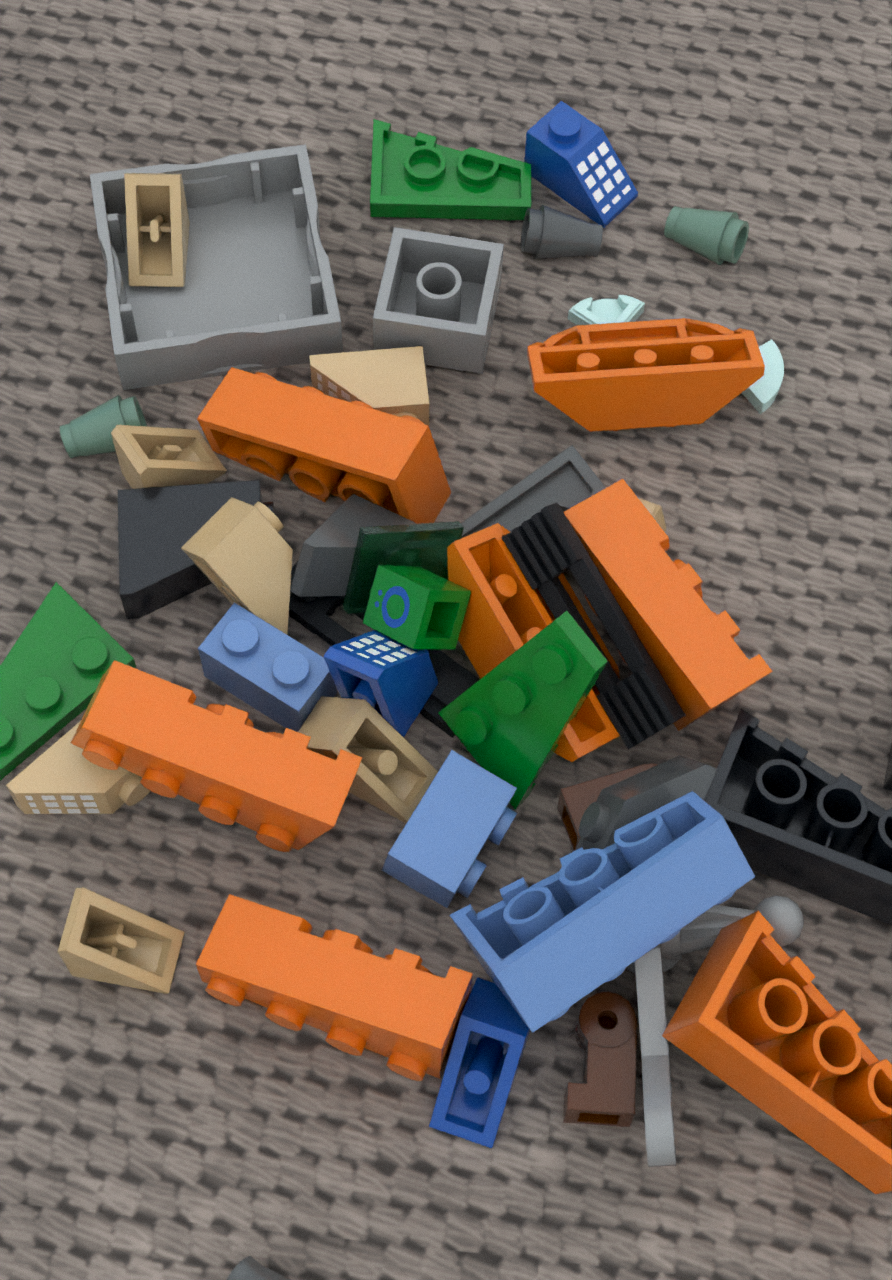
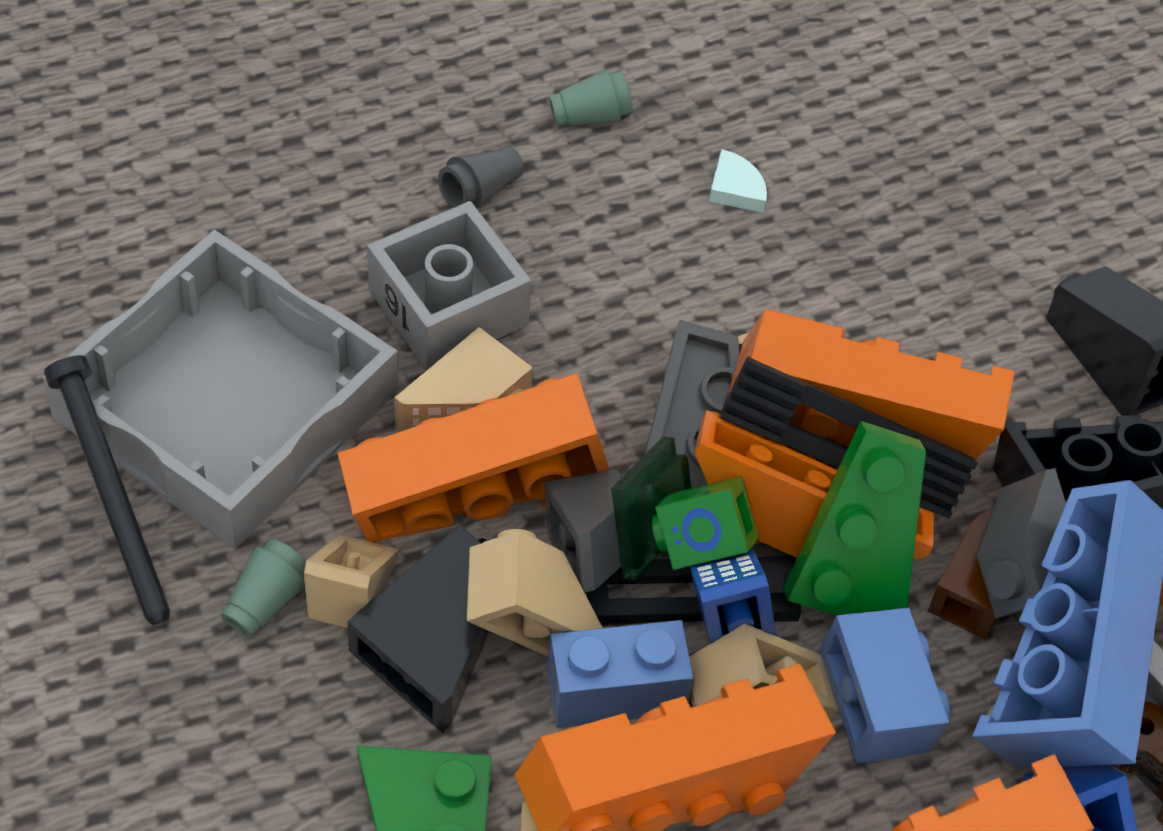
camera: 45 degrees left, 10 degrees down
tan slope [124,173,190,287] -> none
green wing [370,119,531,220] -> none
blue slope [524,101,638,228] -> none
orange wedge [527,318,765,432] -> none
light aqua tile [568,295,645,325] -> none
none -> black bar [44,355,170,626]

